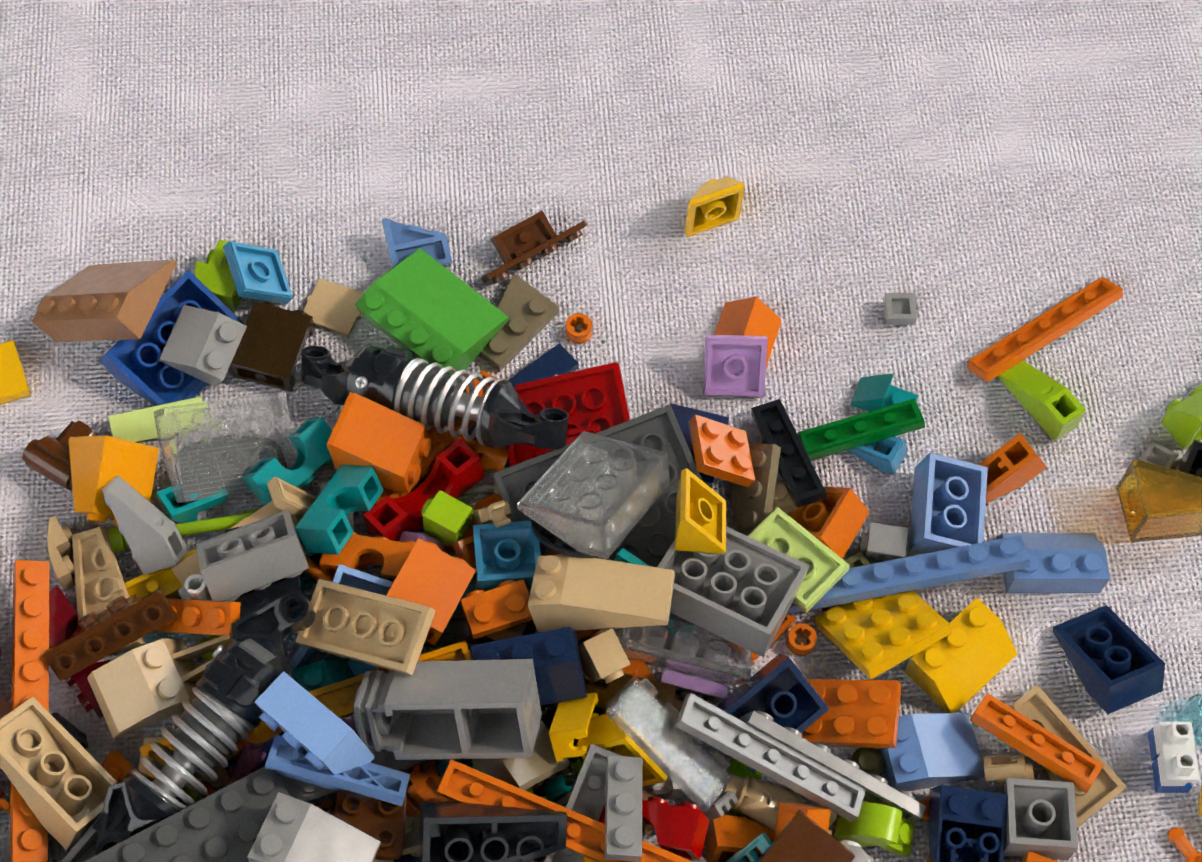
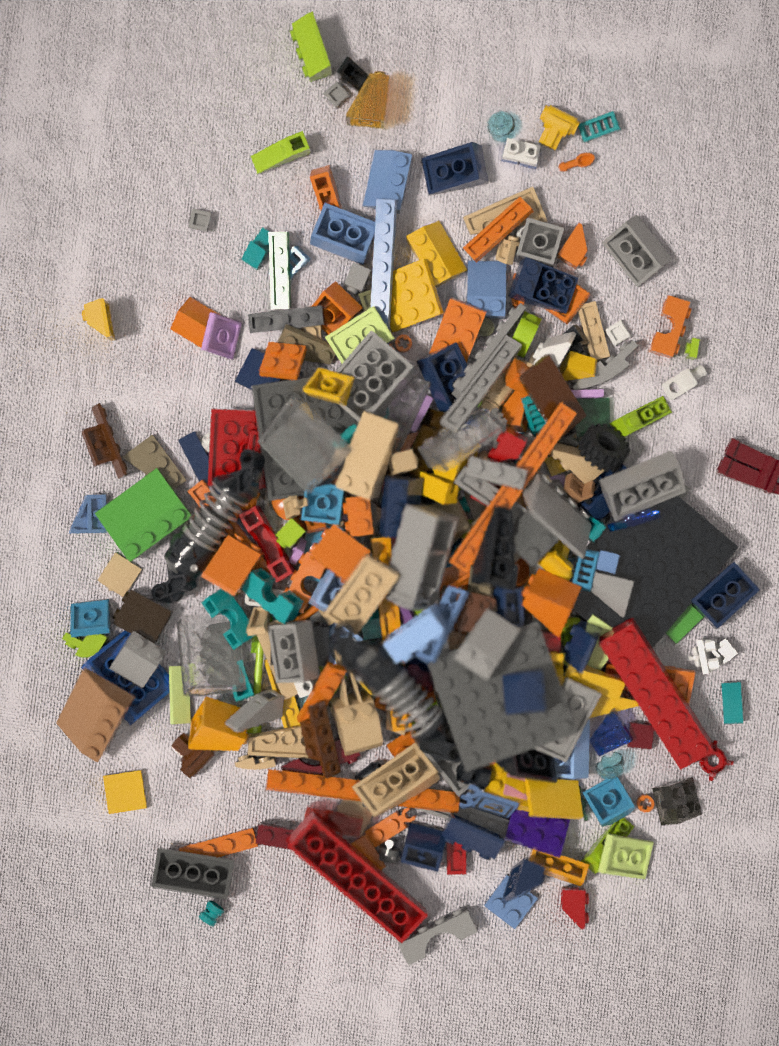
camera: 70 degrees left, 25 degrees up
orange bush [565,313,592,344] -> none
orange tile [967,277,1123,383] -> none

